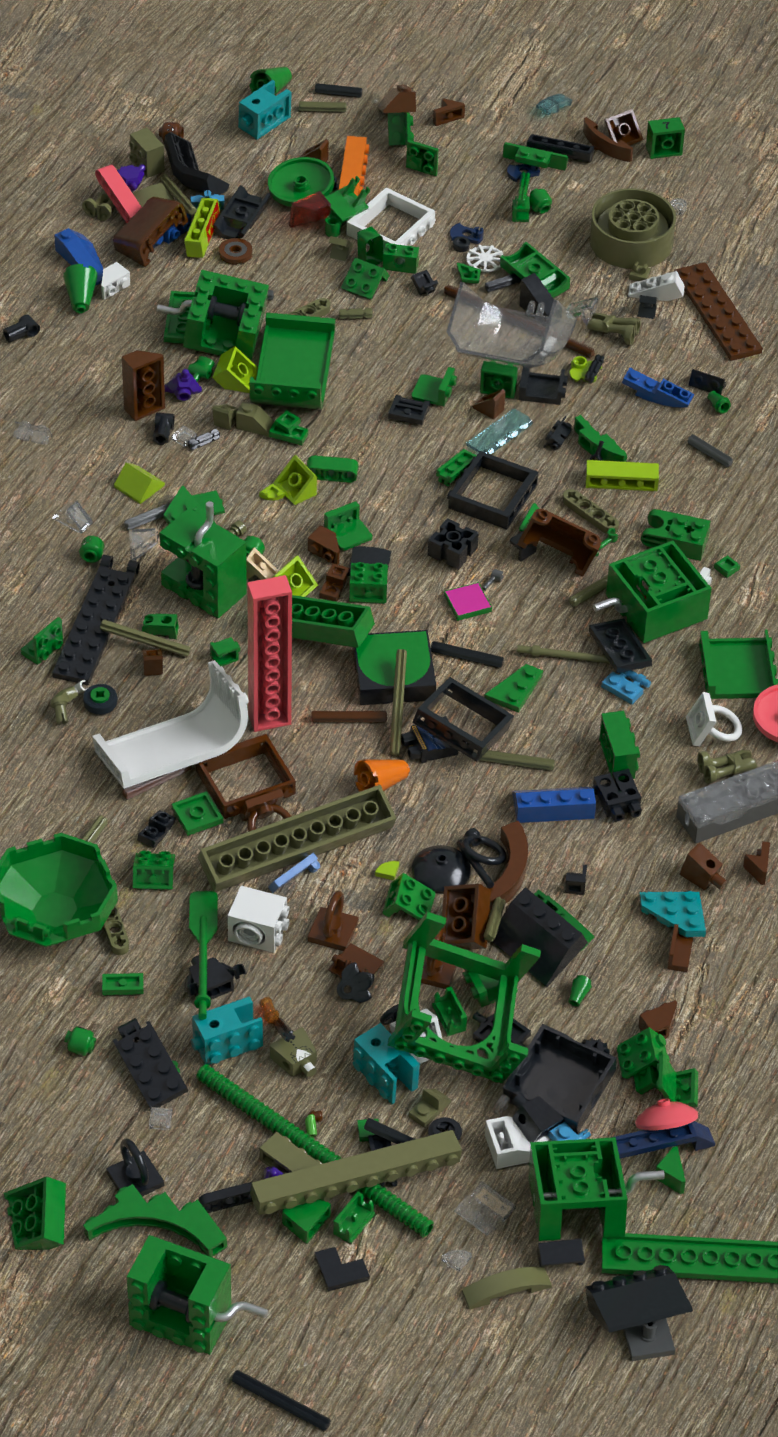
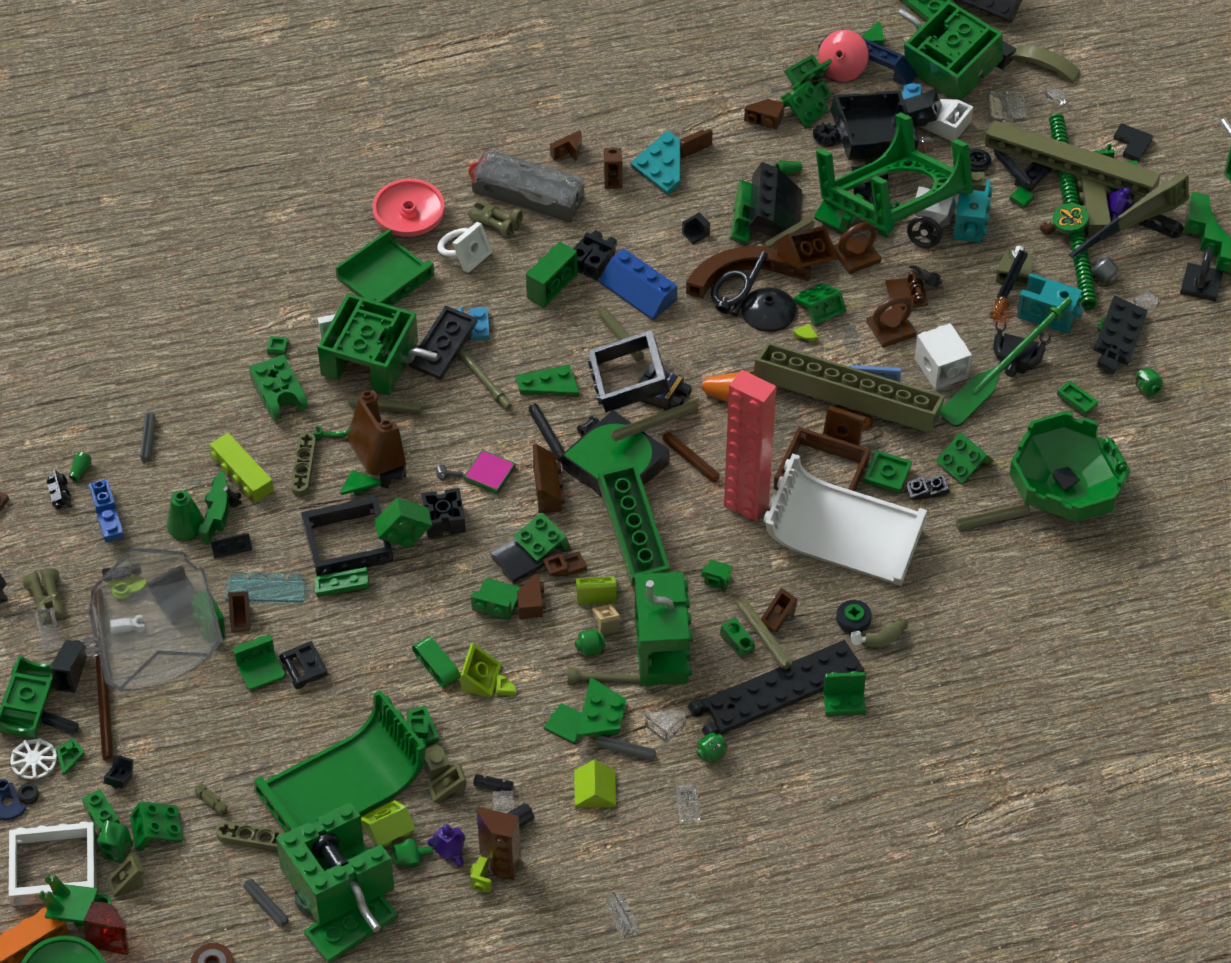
camera: 130 degrees left, 5 degrees up
none -> green cone [166,490,205,541]
none -> green brick [374,497,432,548]
none -> reddish brown slope [533,444,565,513]
none -> black bush [577,416,600,437]
none -> green tile [1052,203,1089,234]
none -> black slope [1052,467,1080,491]
none -> olive plate [1068,171,1189,258]
none -> flat silver head [1091,256,1119,284]

